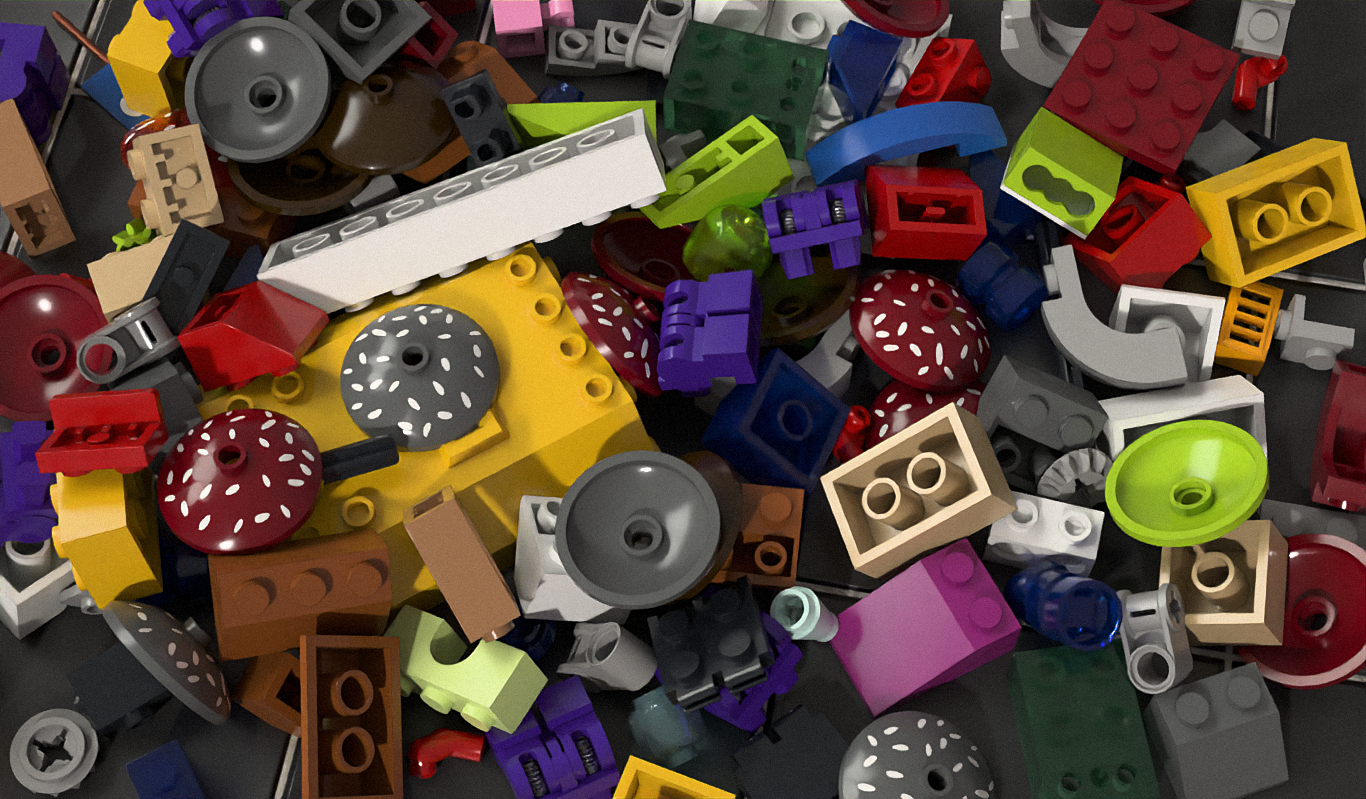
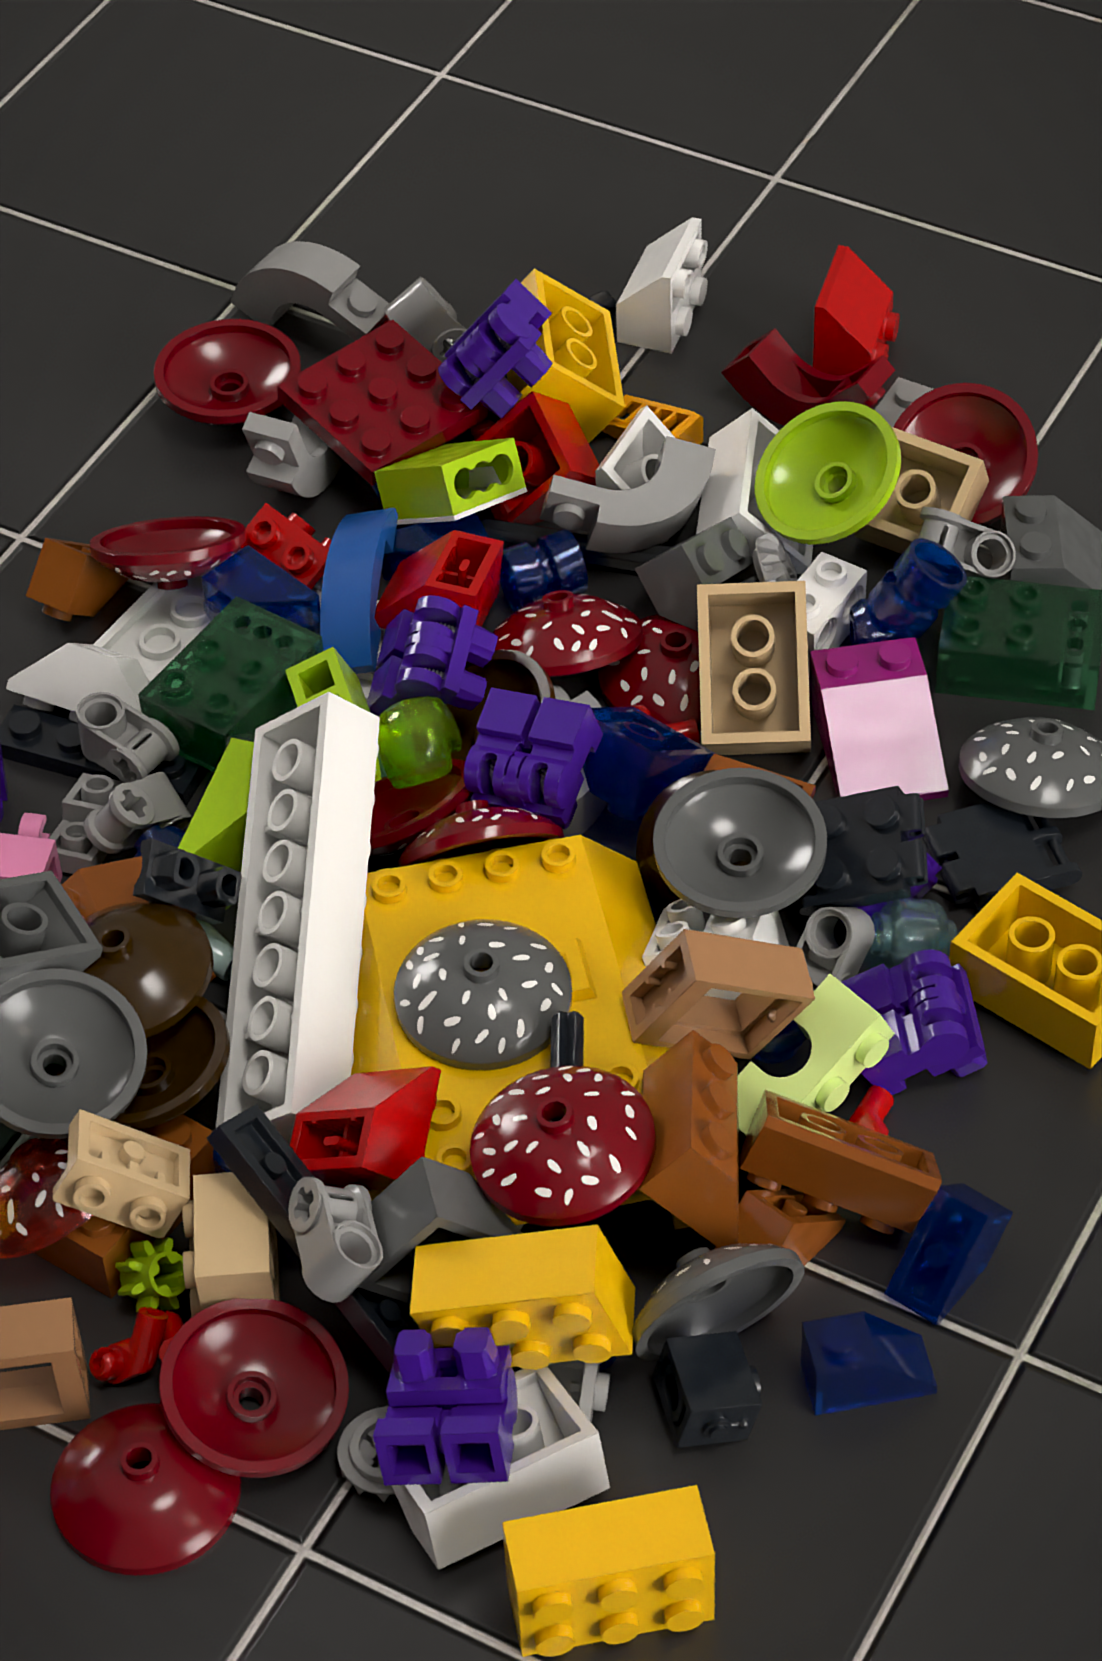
camera: 70 degrees left, 15 degrees down
light grey gear [10,709,101,797] -> none
red bracket [35,388,169,477] -> none
light aqua cone [770,586,839,642] -> none
light grey bracket [1274,294,1355,370] -> none
none -> light grey piece [84,772,192,854]
none -> red arm [89,1307,169,1384]
none -> light grey piece [384,277,466,363]
none -> dark purple hips [438,279,553,418]

